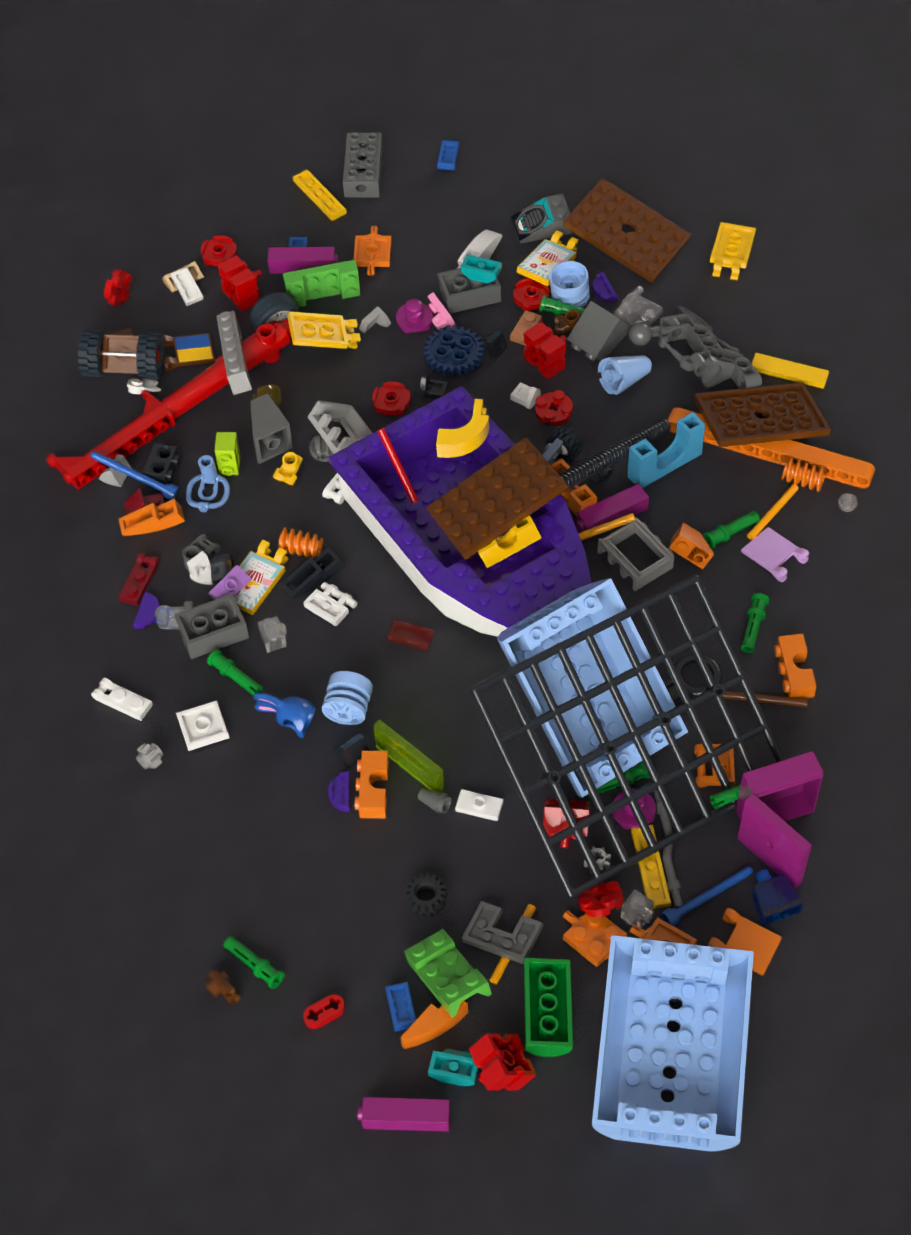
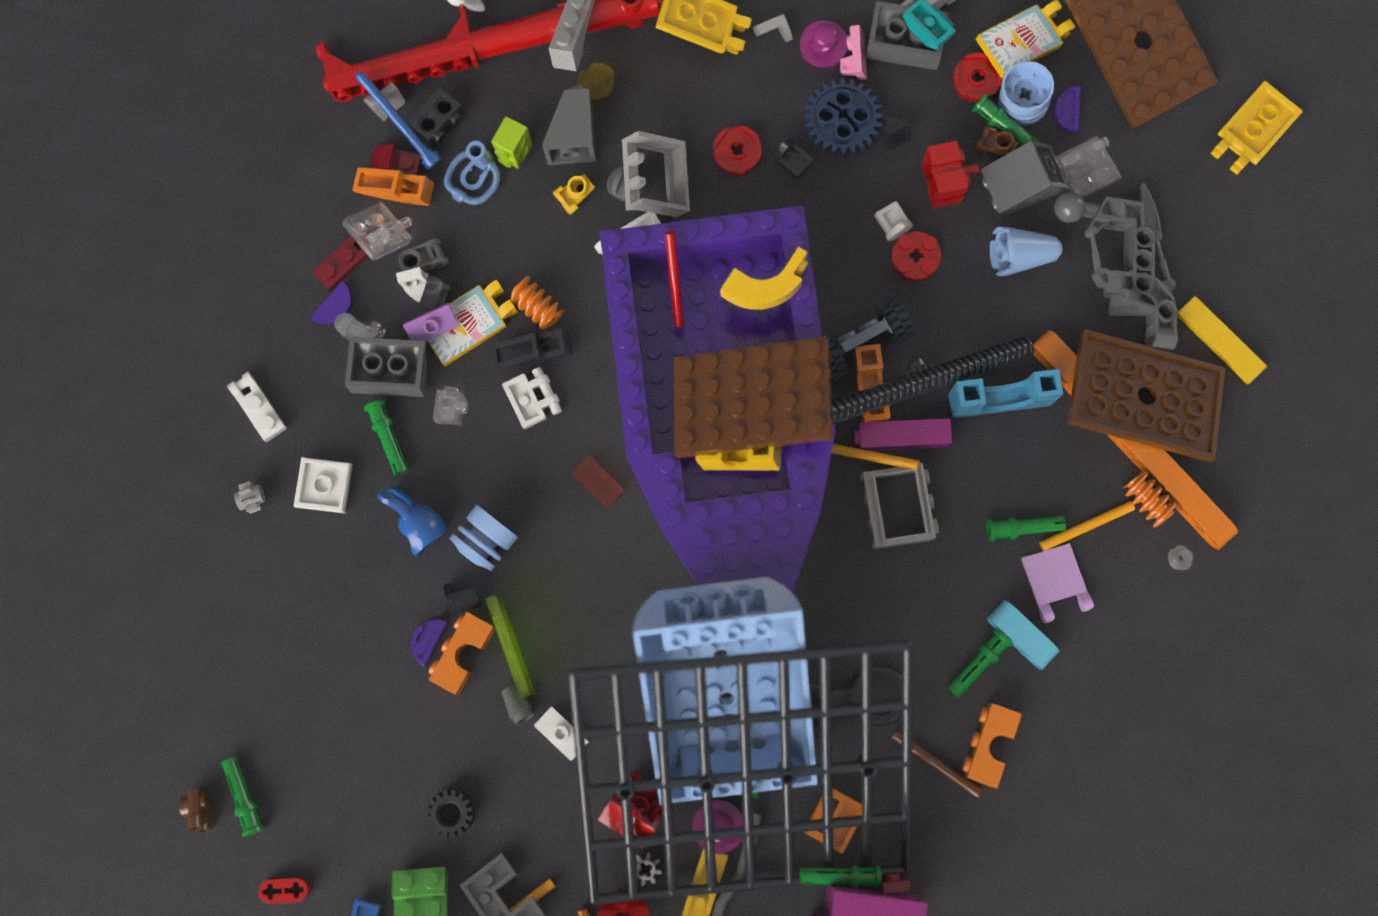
camera: 30 degrees right, 25 degrees up
nougat plate [510,310,542,346] -> none
orange slope [669,522,714,569] -> none
none -> clear plate [342,202,413,261]
none -> medium azure beam [987,600,1059,670]

